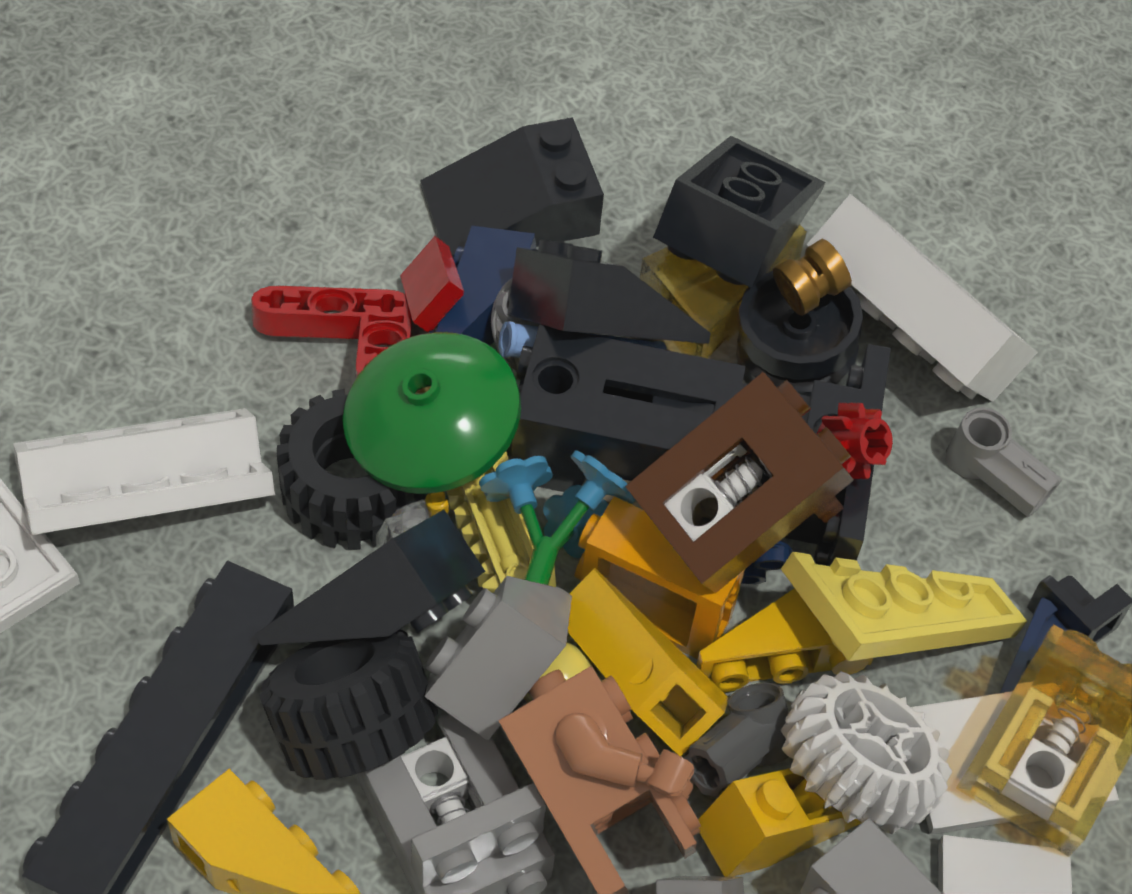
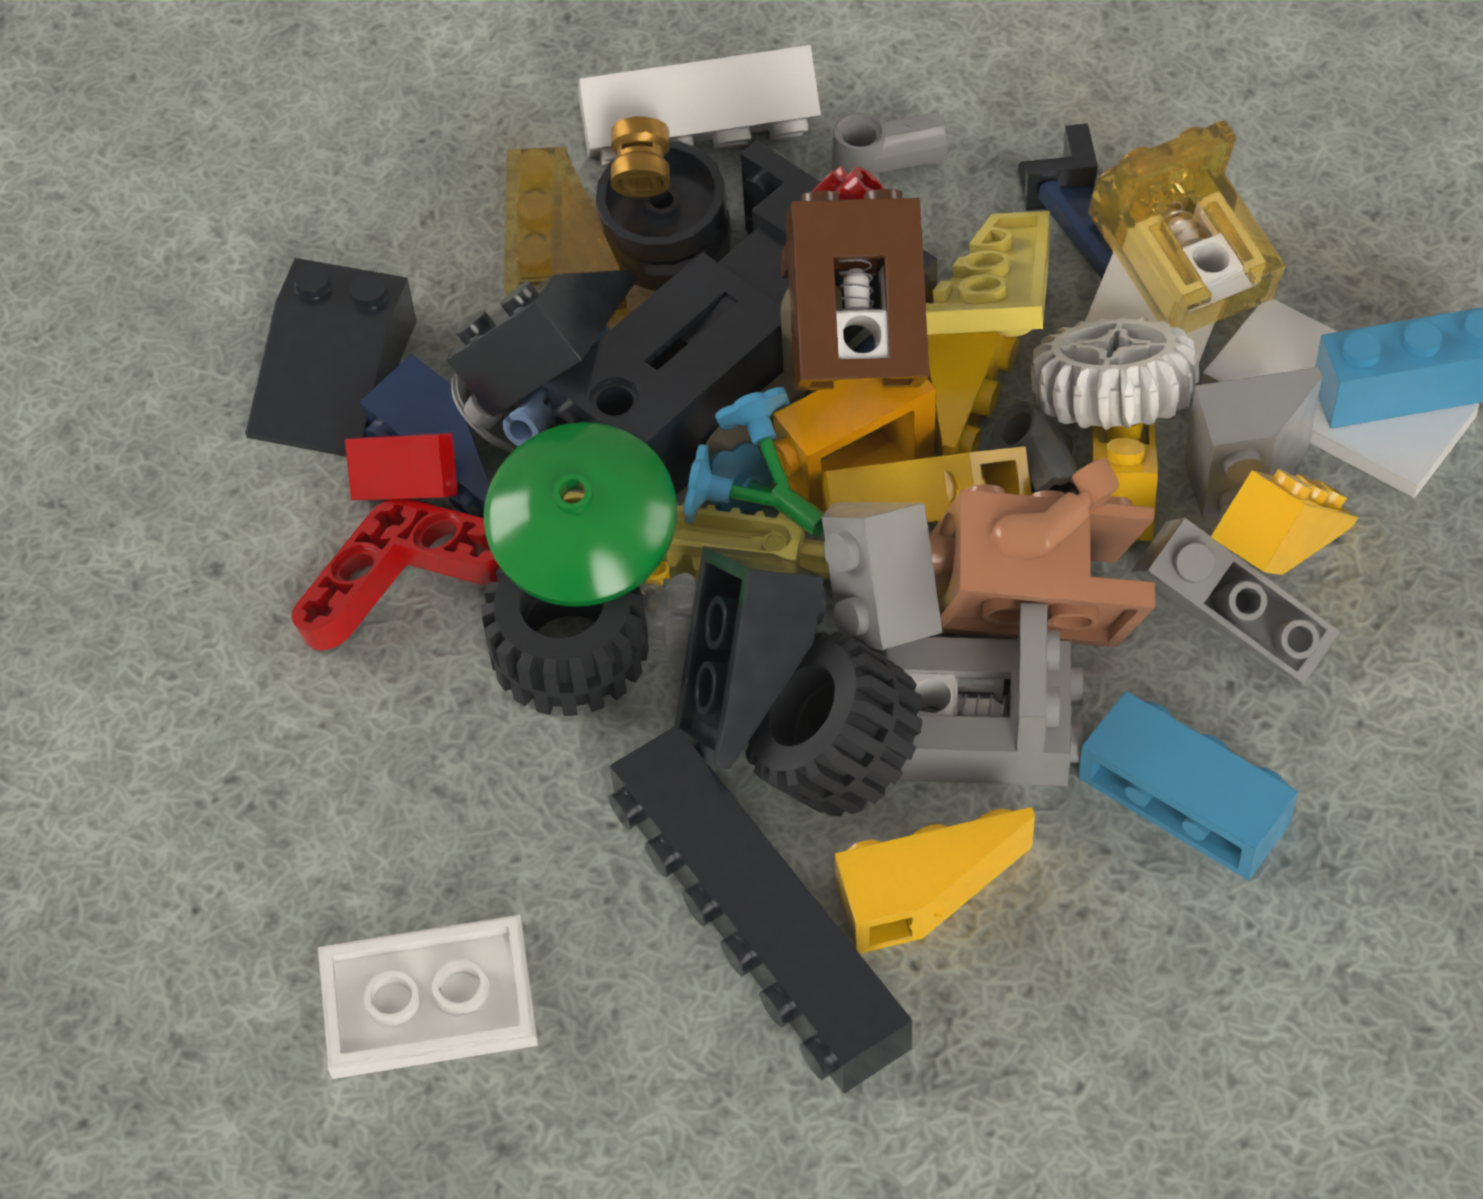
camera: 50 degrees left, 0 degrees up
white slope [13,408,275,535] -> none
black slope [653,136,826,288] -> none

